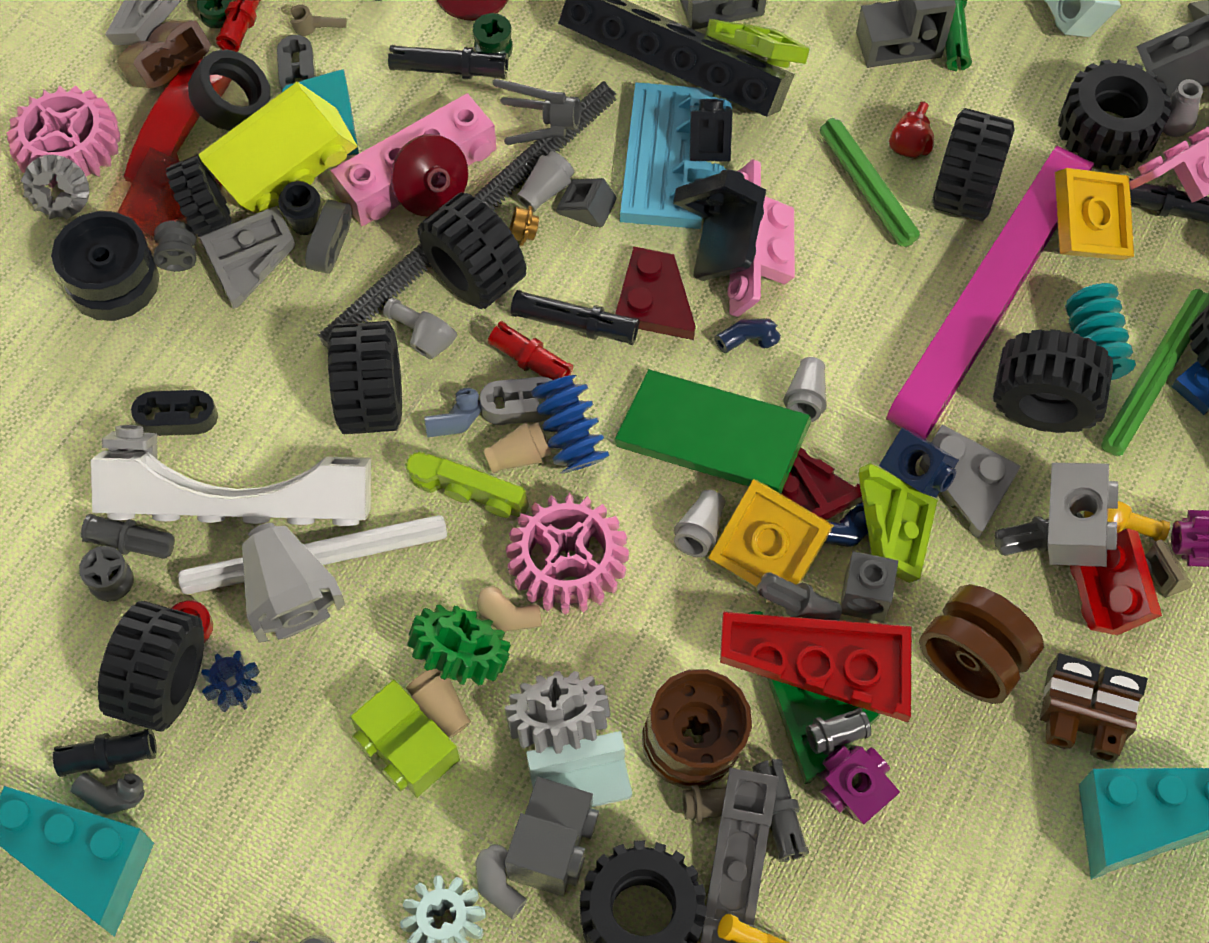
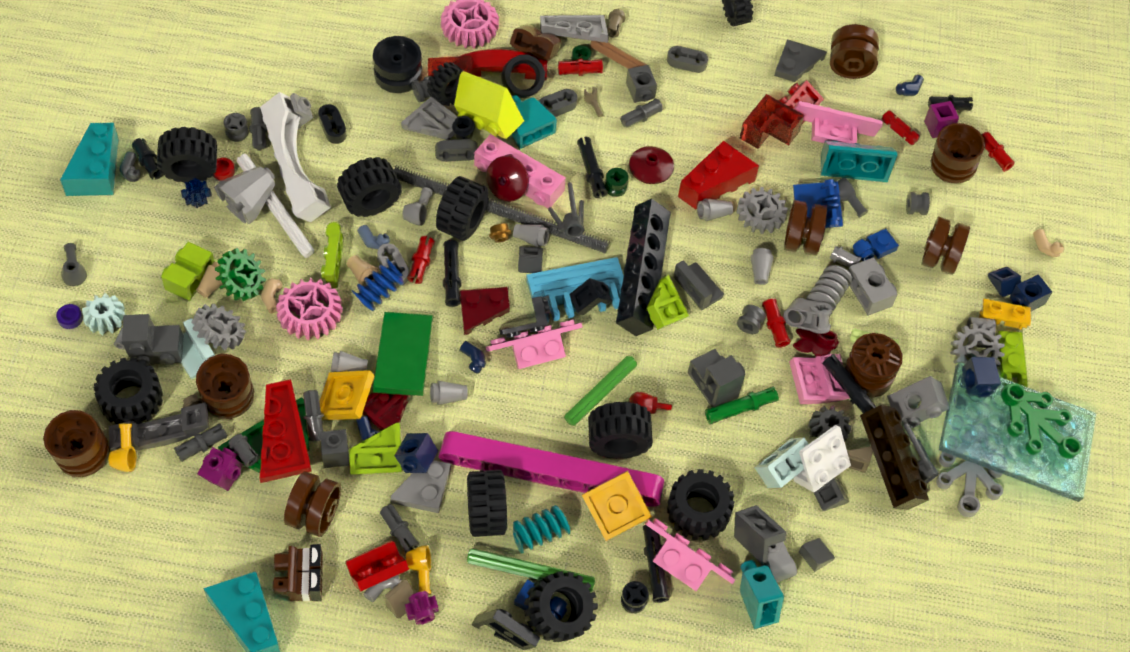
camera: 65 degrees right, 5 degrees down
light grey gear [21,155,89,220] -> none
light grey brick [1048,463,1118,567] -> none
light grey cone [1162,79,1203,137] -> none

